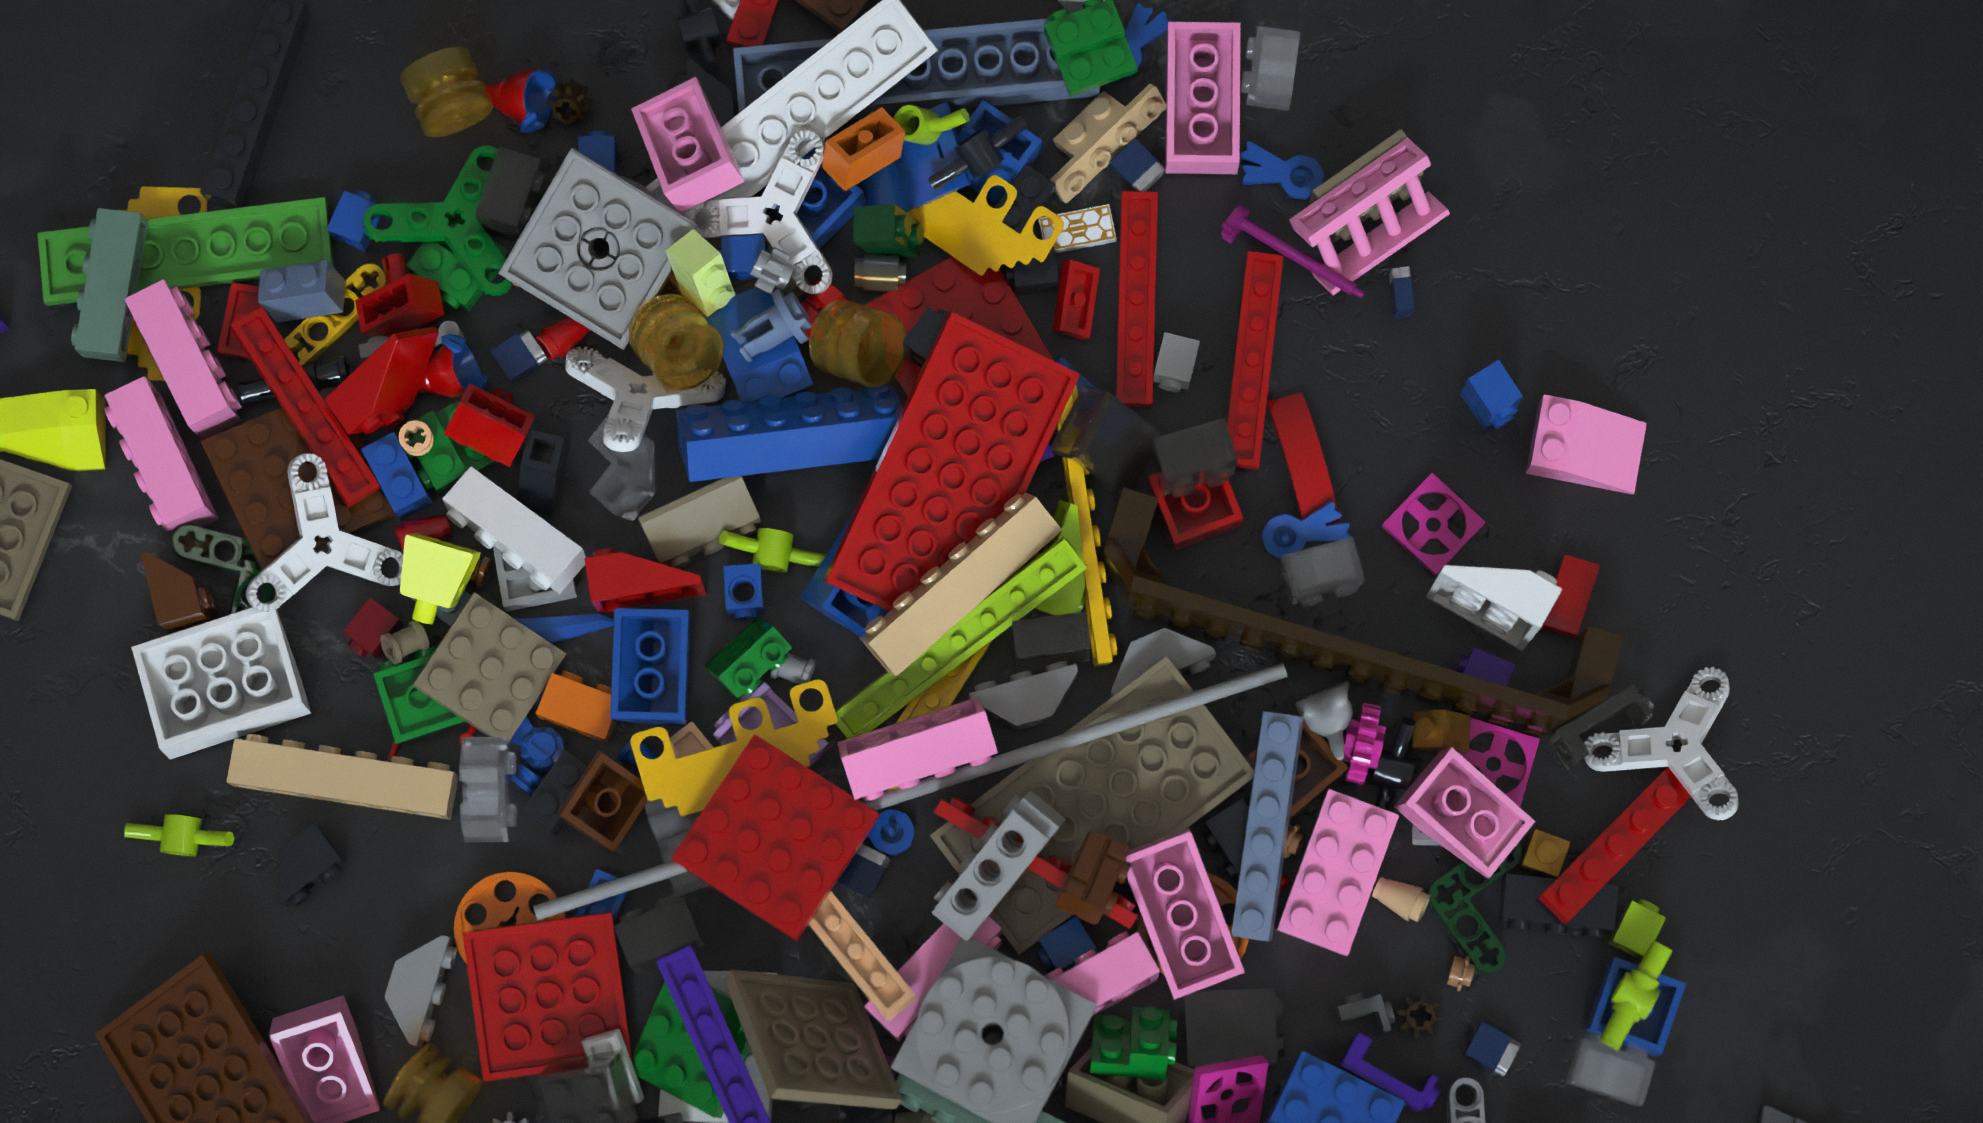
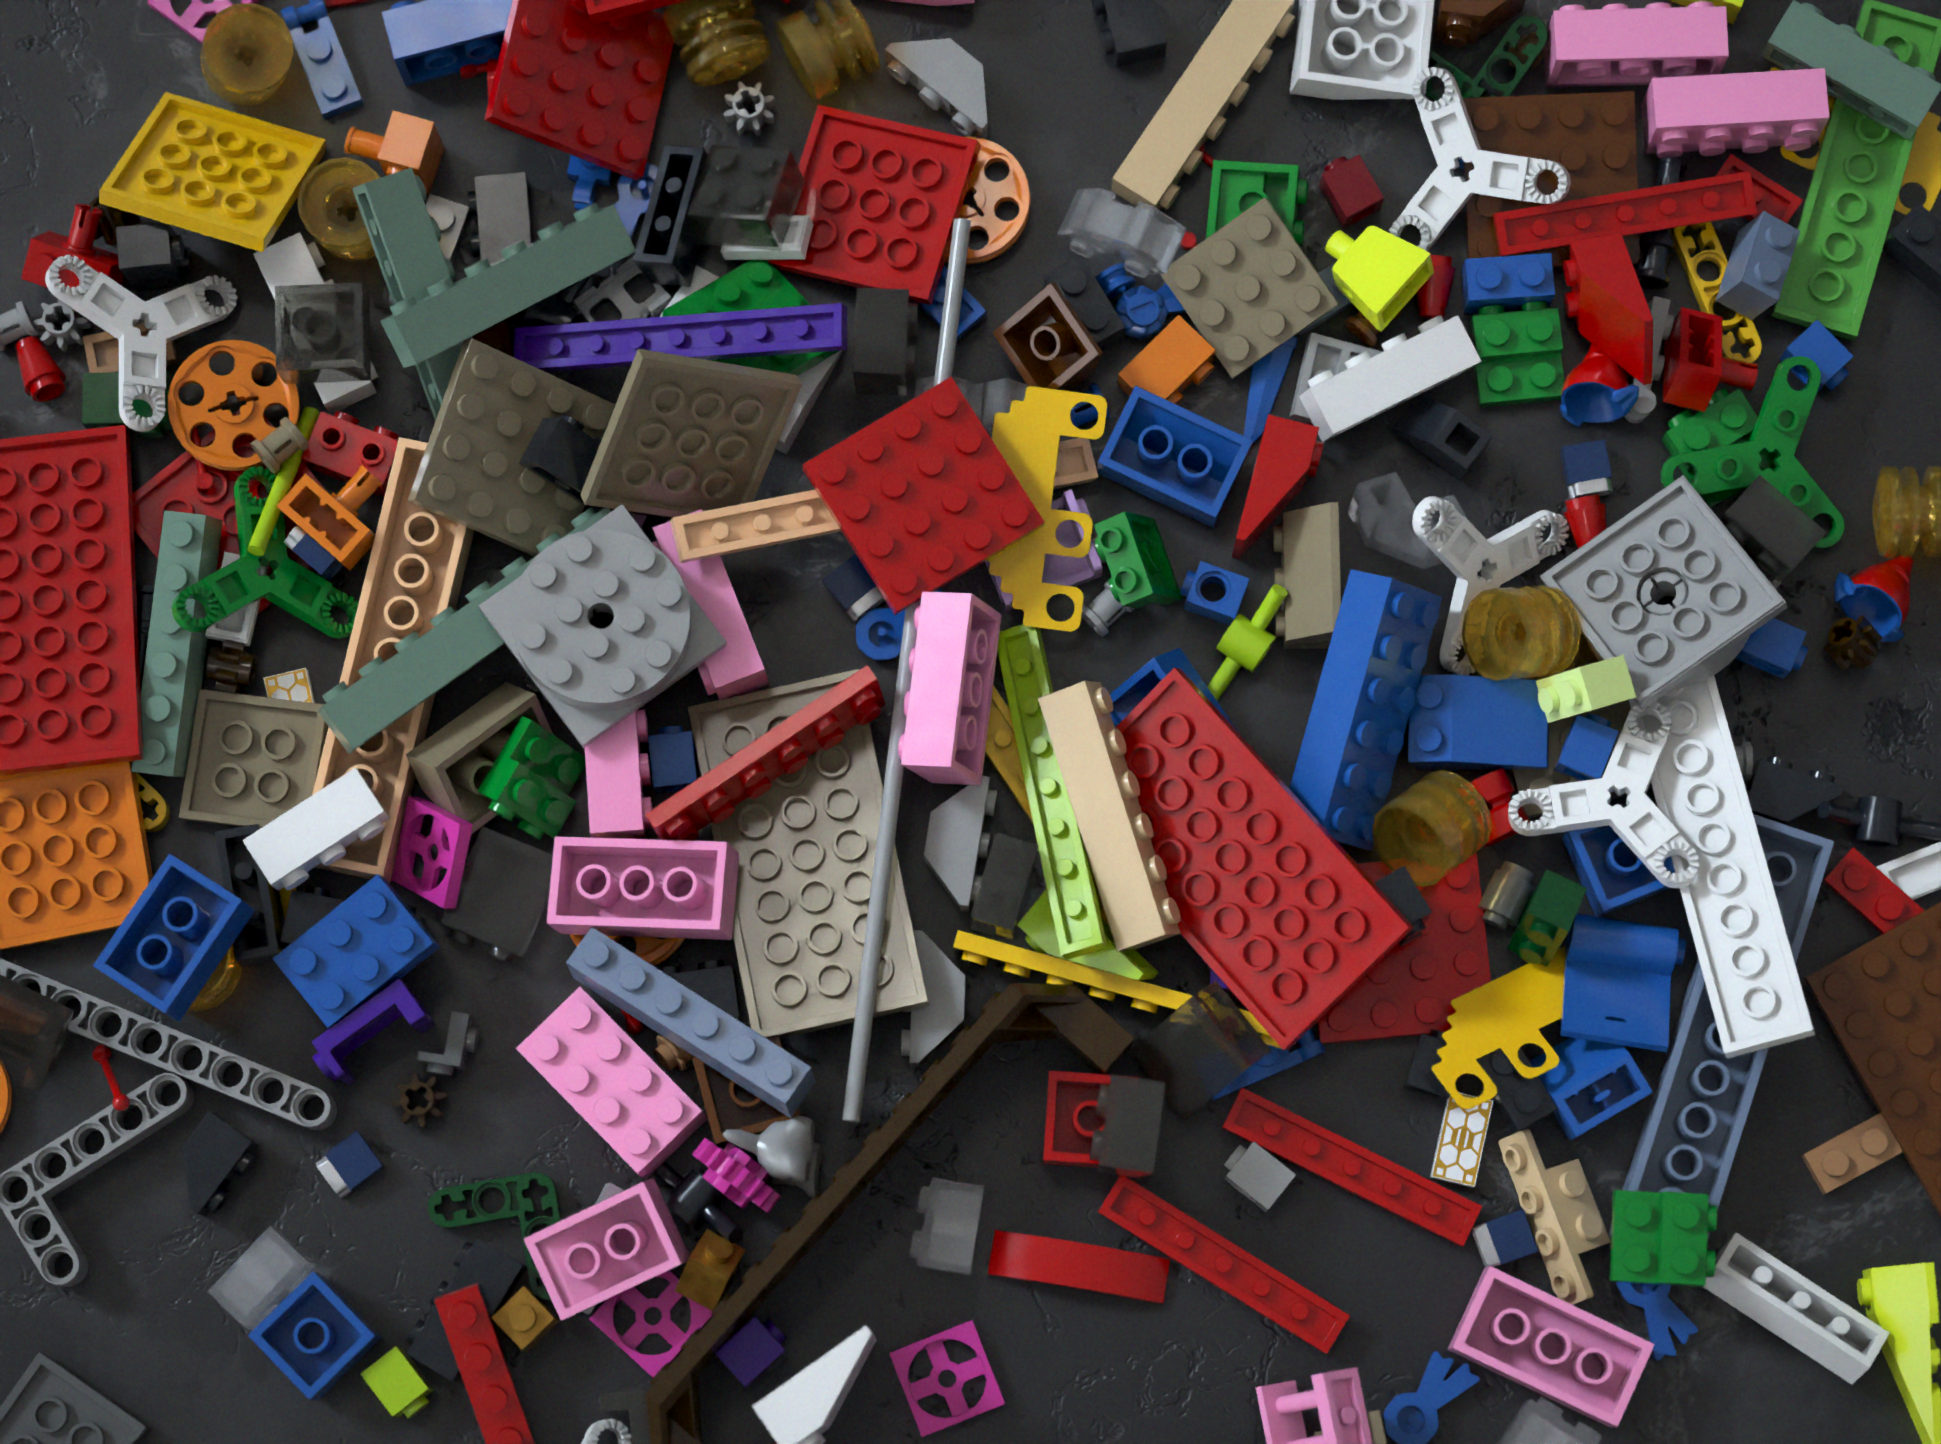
camera: 115 degrees right, 0 degrees up
dark tan bush [380,620,429,665] -> none
light nougat bush [398,420,434,456] -> none
red brick [444,383,535,467] -> none
bright pink slope [631,77,745,213] -> none
sand blue piece [730,289,813,362] -> none
light grey gear [750,247,795,294] -> none
orange brick [822,107,905,191] -> none
lime piece [868,105,969,146] -> none
black piece [928,116,1028,190] -> none
light grey brick [932,791,1066,941] -> none
red plate [1052,260,1100,340] -> none
reddish brown brick [1055,830,1132,924] -> none
magenta piece [1221,205,1365,299] -> none
blue piece [1262,500,1351,559] -> none
tan cone [1372,877,1430,922] -> none
medium nougat plate [1447,955,1475,991] -> none
lime pin [1599,940,1673,1051] -> none

